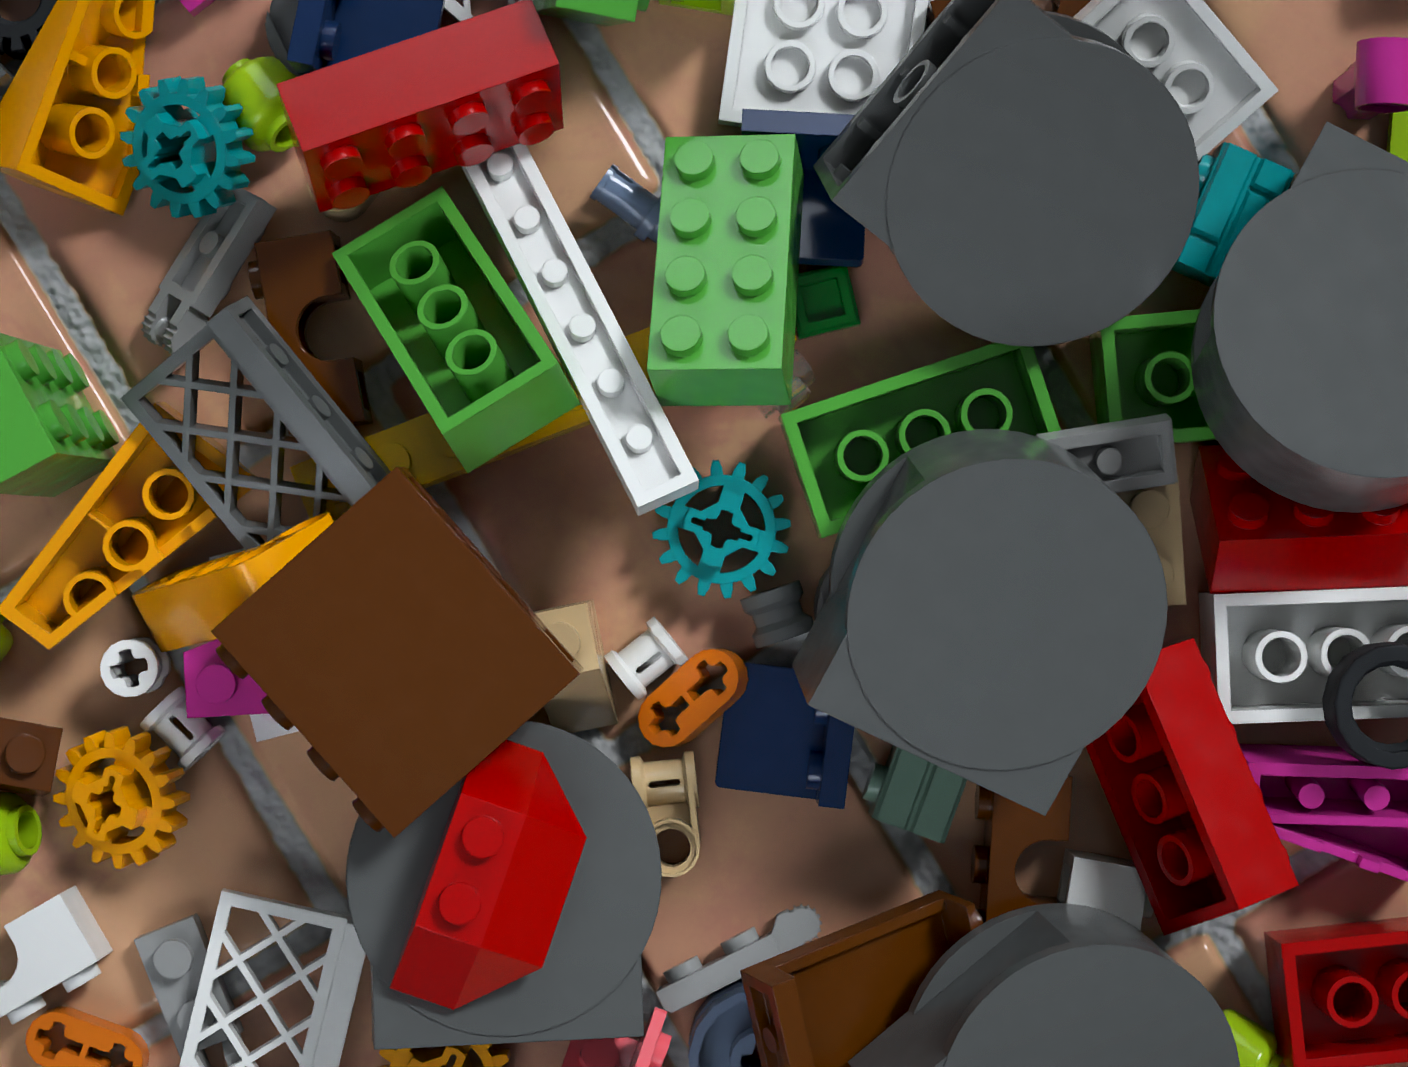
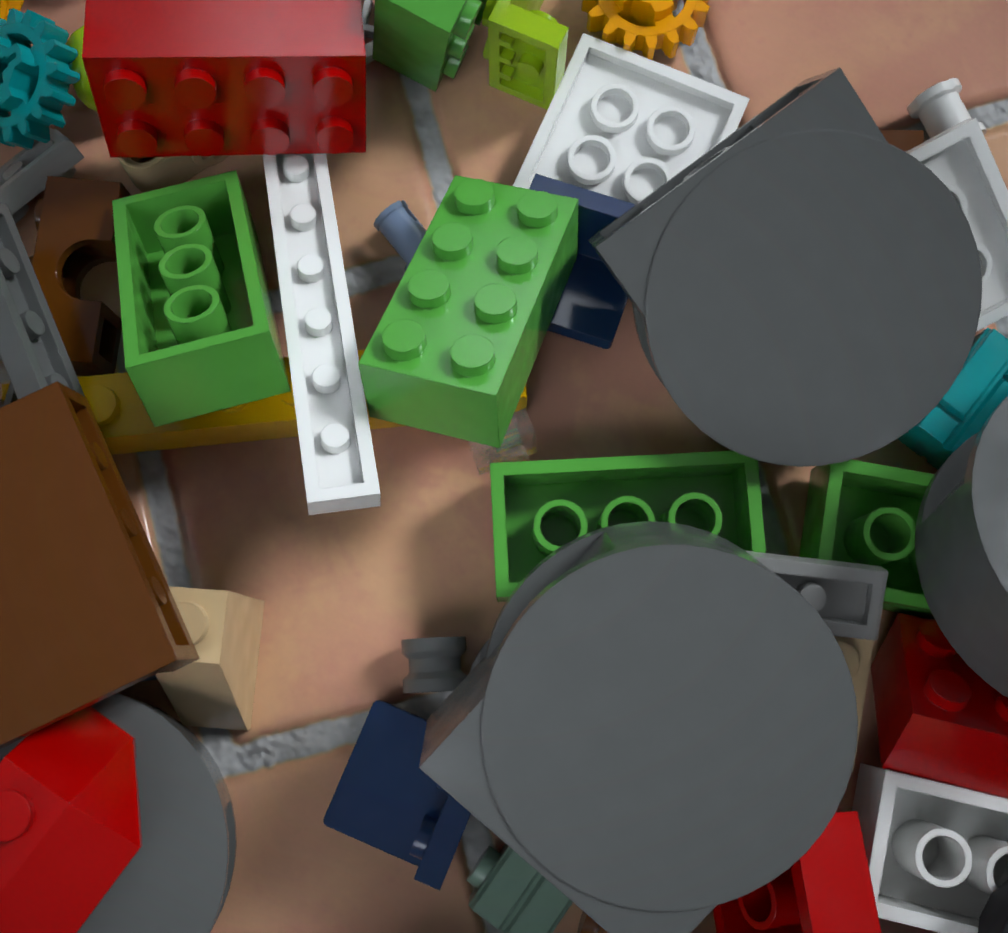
camera: 15 degrees right, 10 degrees down
white bush [604,617,689,700] -> none
tan piece [630,751,700,878] -> none
orange beam [638,649,748,748] -> none
teal gear [652,460,791,599] -> none
green tile [796,266,861,341] -> none

